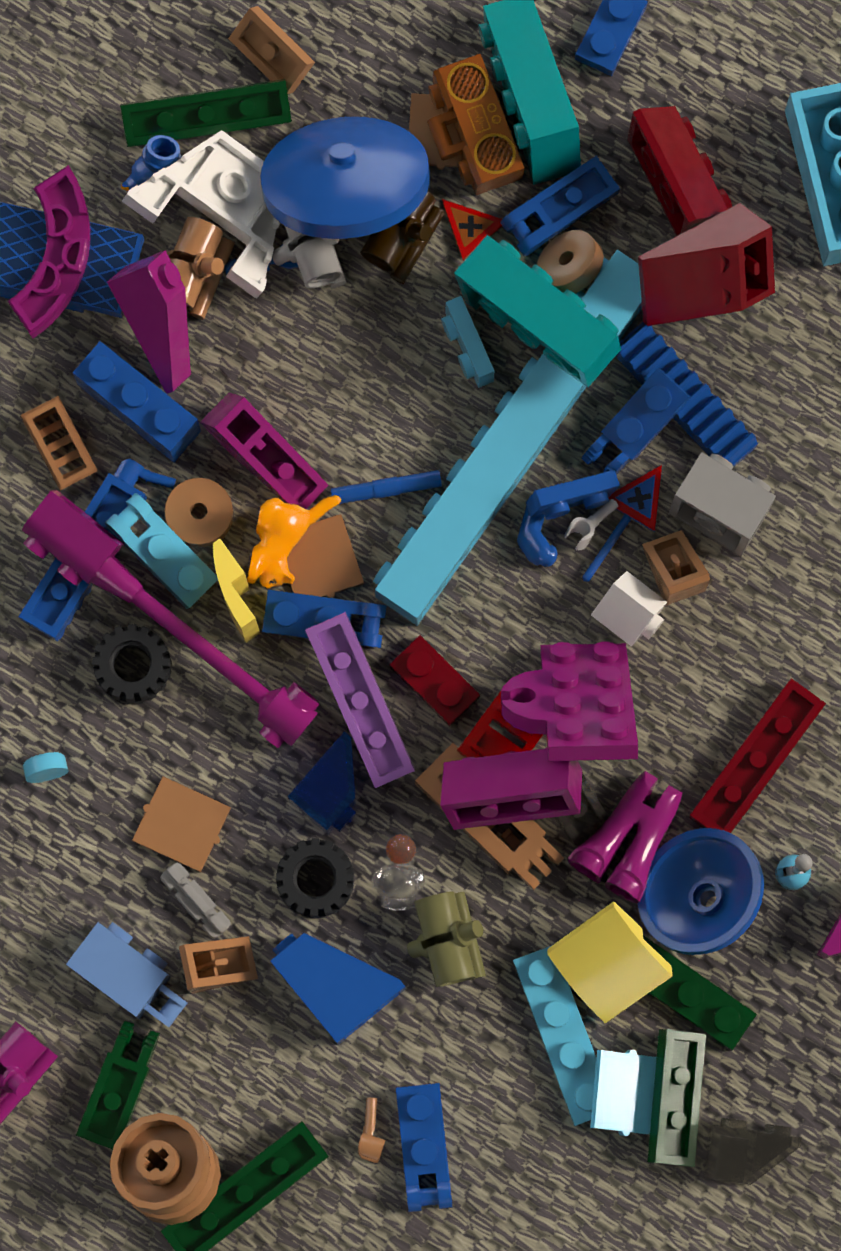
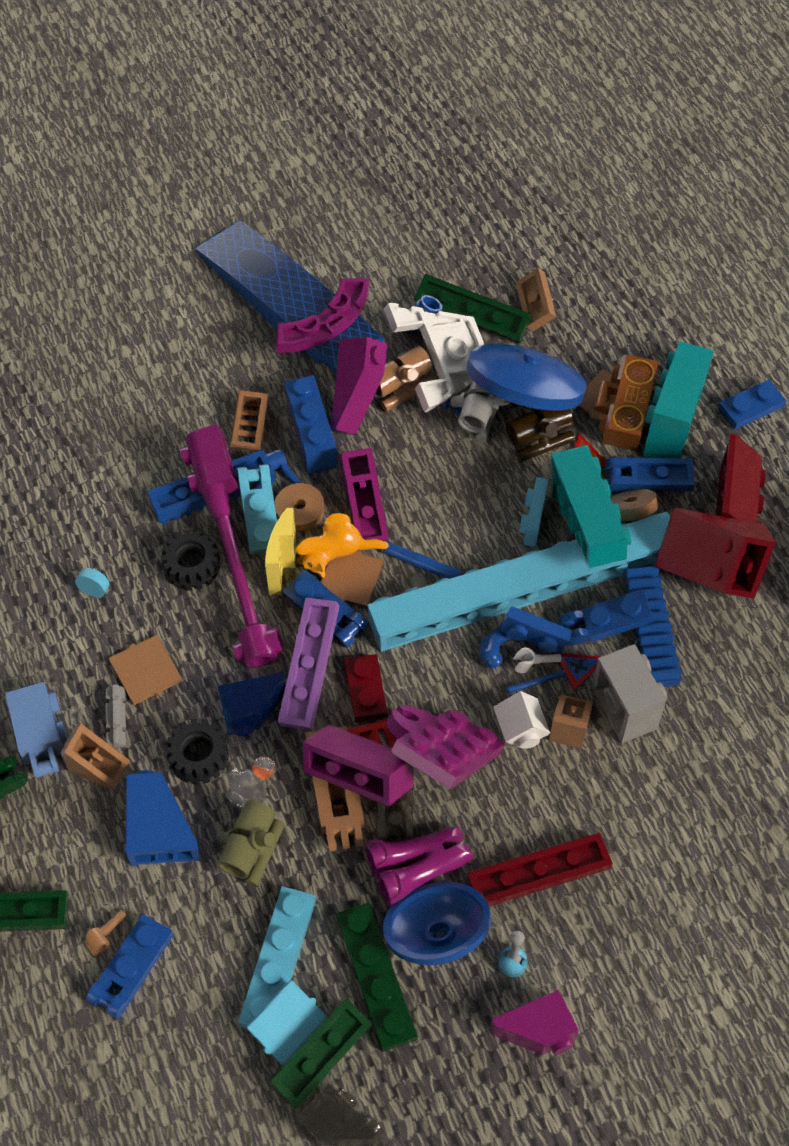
camera: 35 degrees right, 20 degrees down
light yellow slope [547,901,672,1023] -> none

